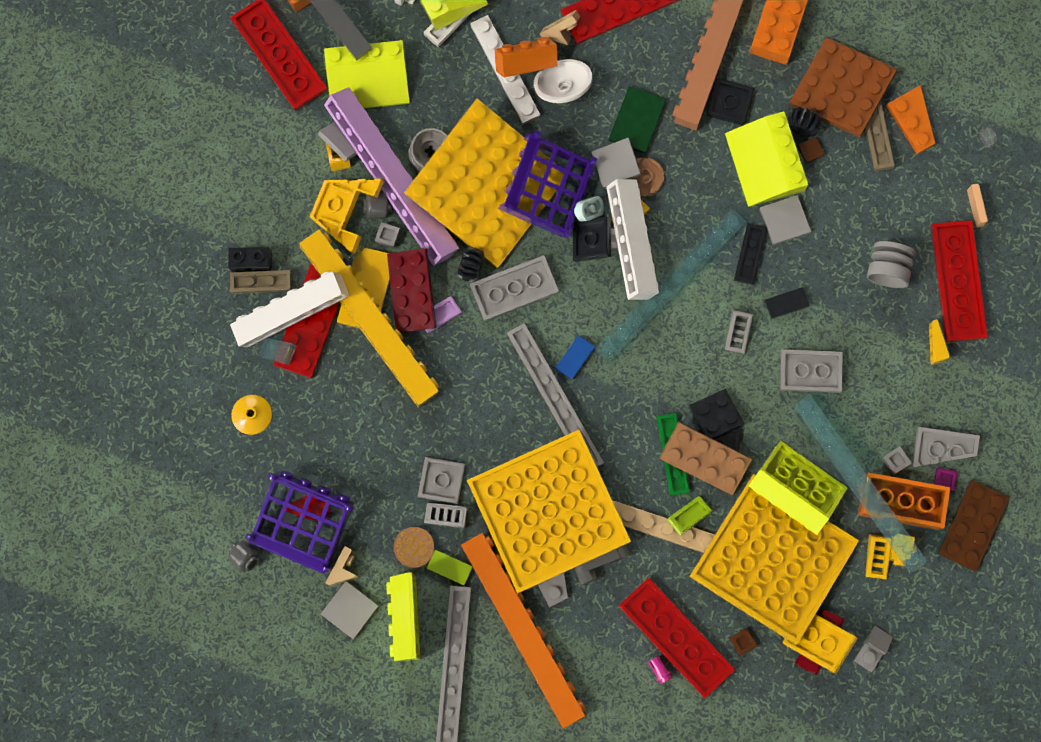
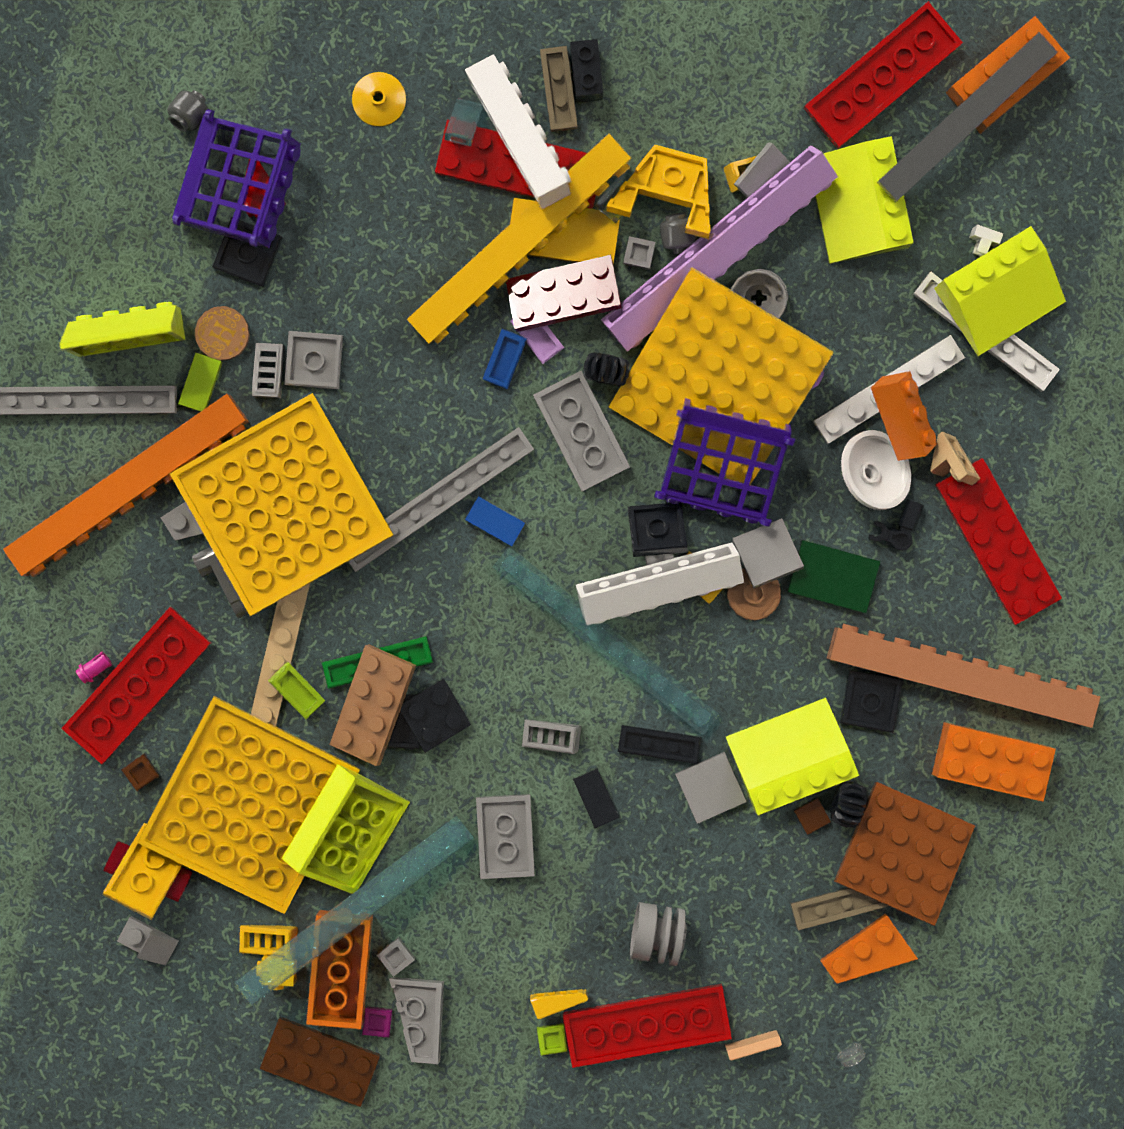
camera: 80 degrees right, 10 degrees up
light grey tile [321,581,379,639] -> none
tan slope [326,546,359,586] -> none
light aqua plate [574,196,604,221] -> none
none -> black tile [212,217,283,288]
none -> blue tile [483,328,527,389]
none -> lime tile [537,1023,567,1056]
none -> black bar [868,499,924,551]

